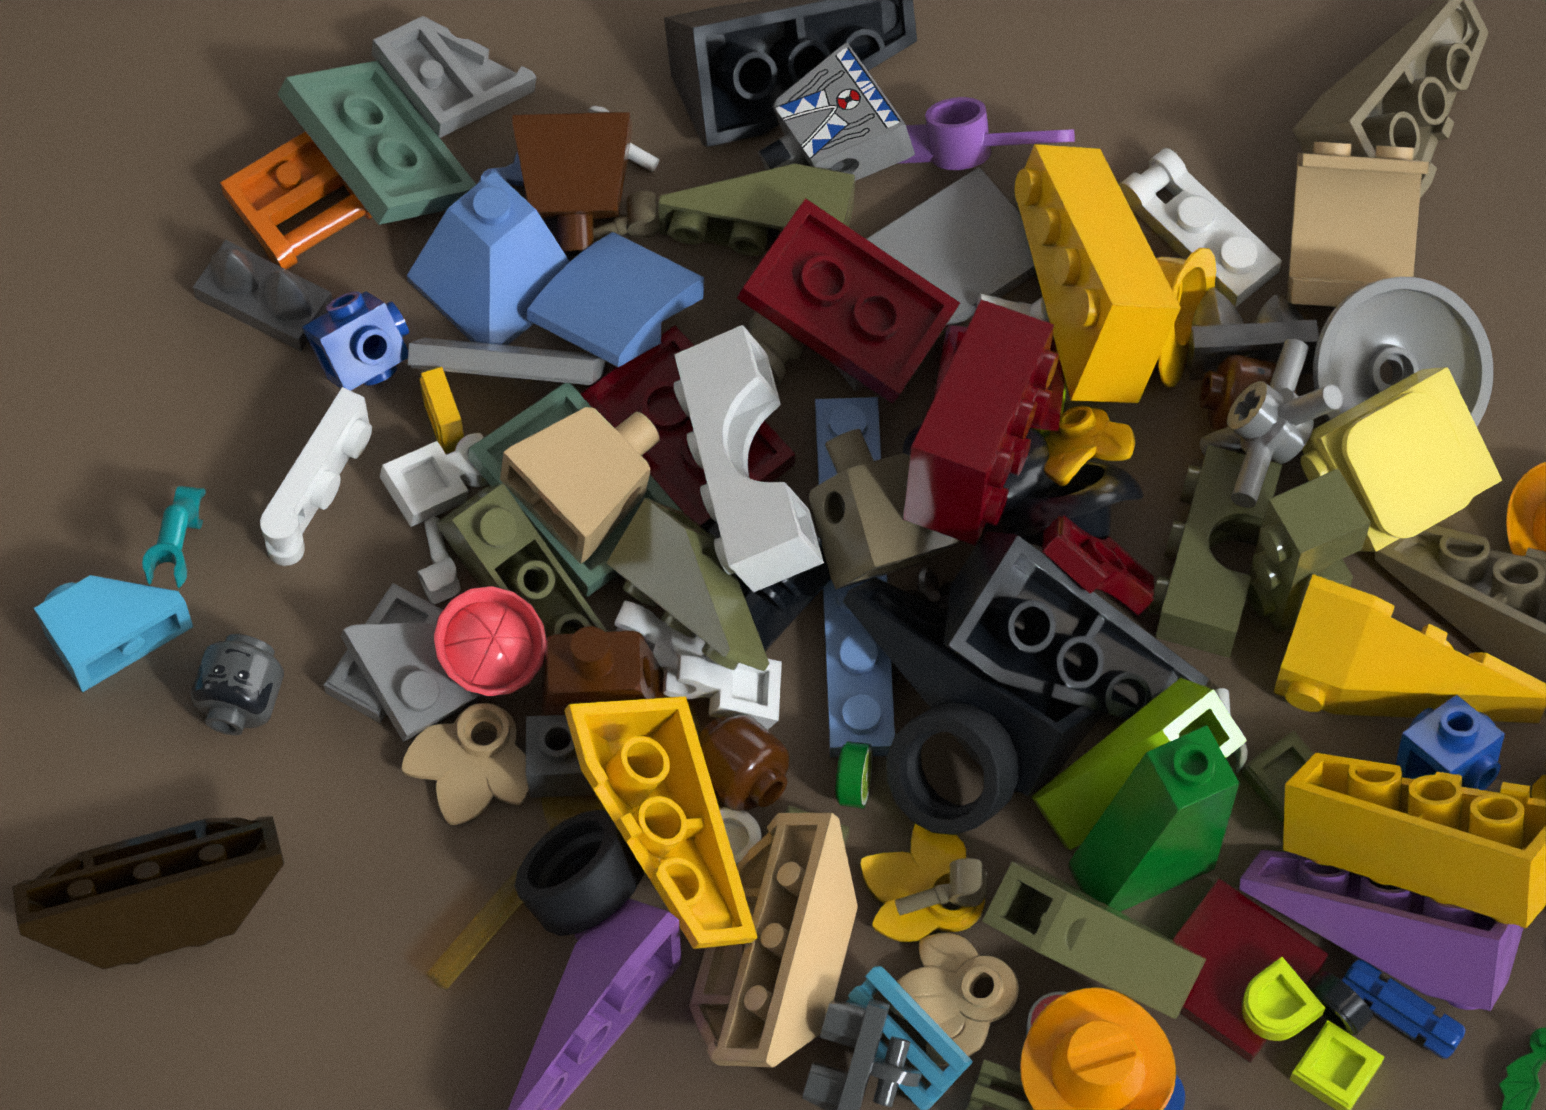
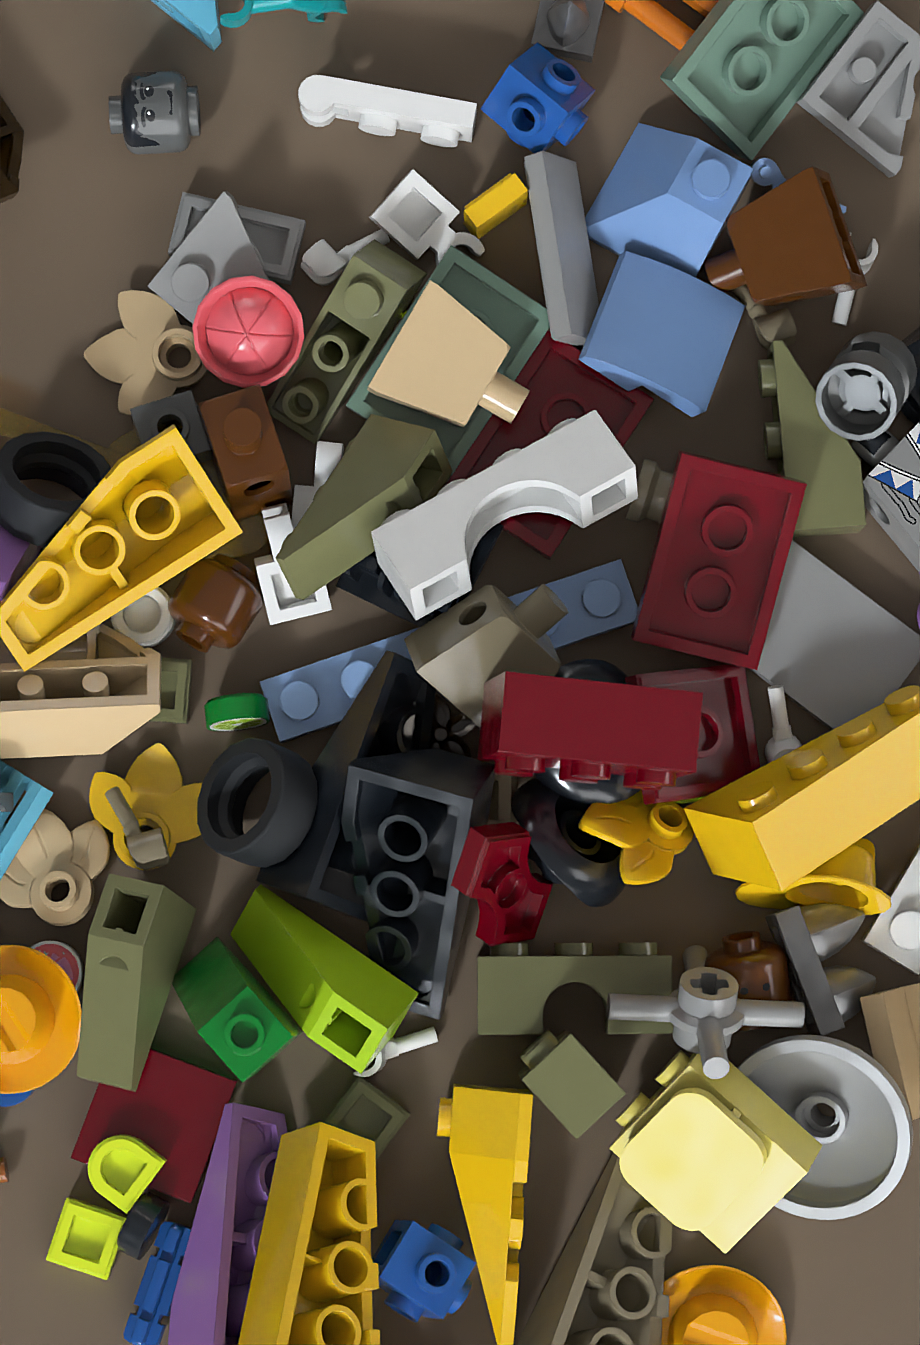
camera: 70 degrees right, 20 degrees up
none -> dark grey wheel [815,331,917,441]

